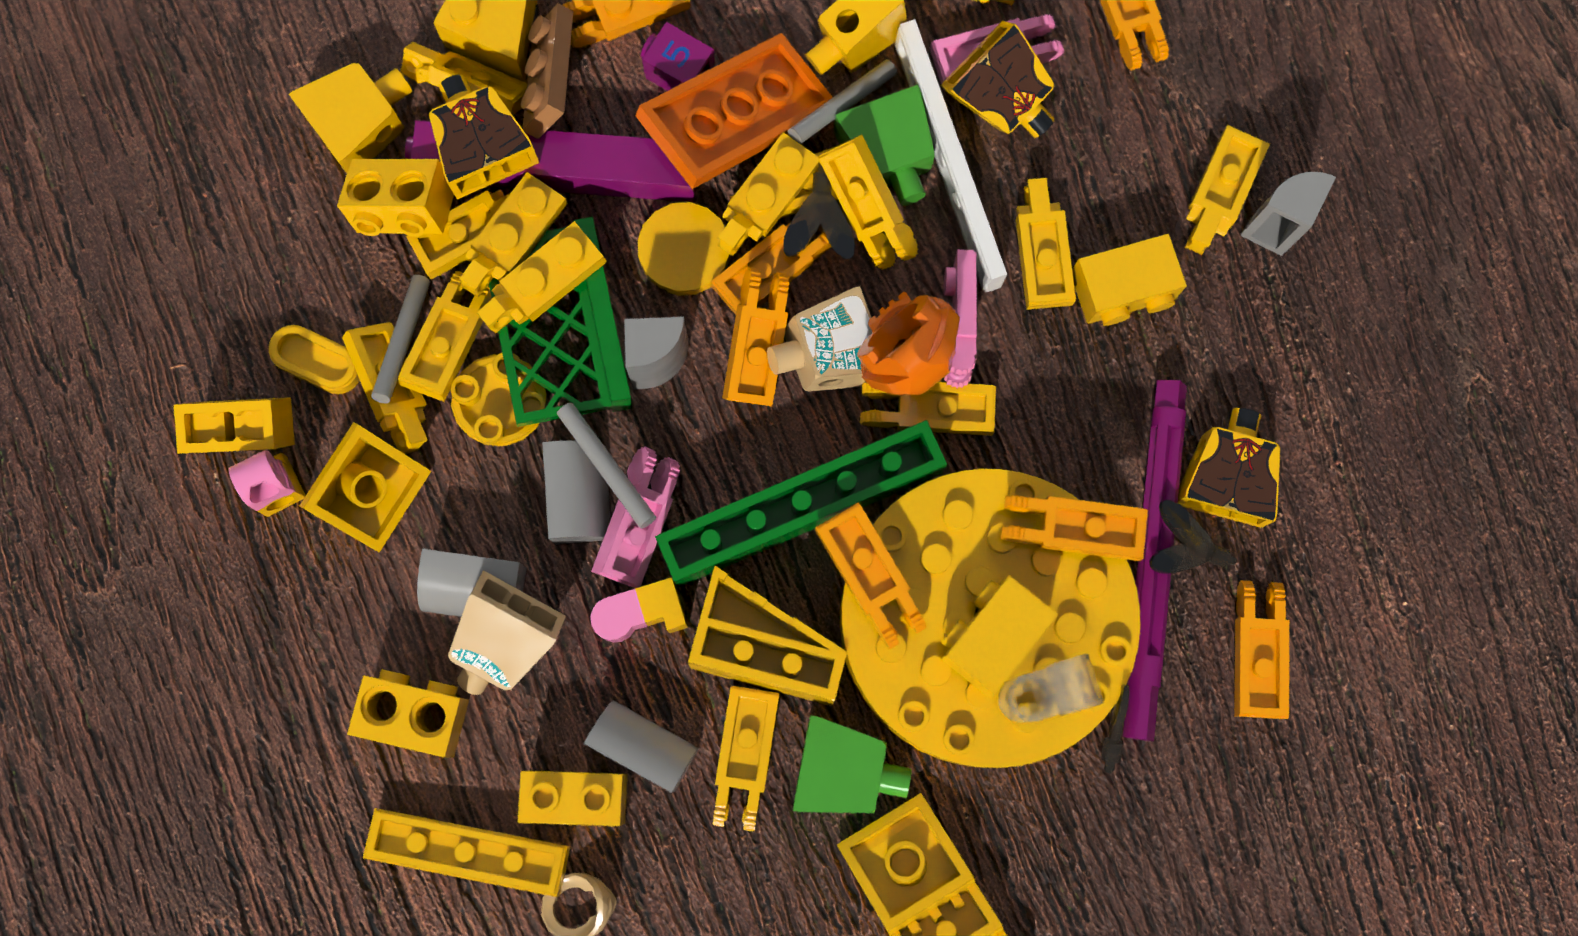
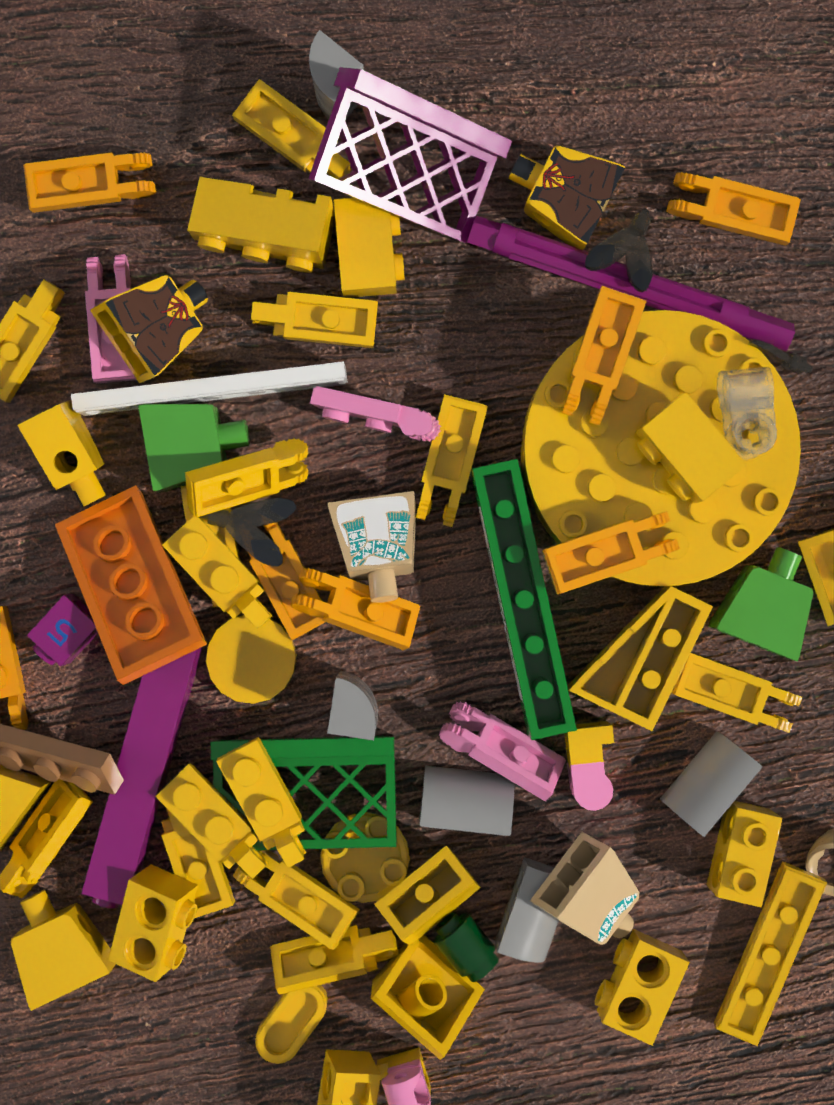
camera: 75 degrees left, 10 degrees up
light grey bar [371,275,430,404] -> none
torso [429,74,539,199] -> none
light grey bar [557,403,656,529] -> none
light grey bar [788,60,897,144] -> none
orange helmet [857,292,960,395] -> none
none -> yellow wedge [187,177,335,273]
none -> fence [308,67,512,243]
none -> yellow brick [374,846,481,945]
none -> dark green brick [434,912,499,982]

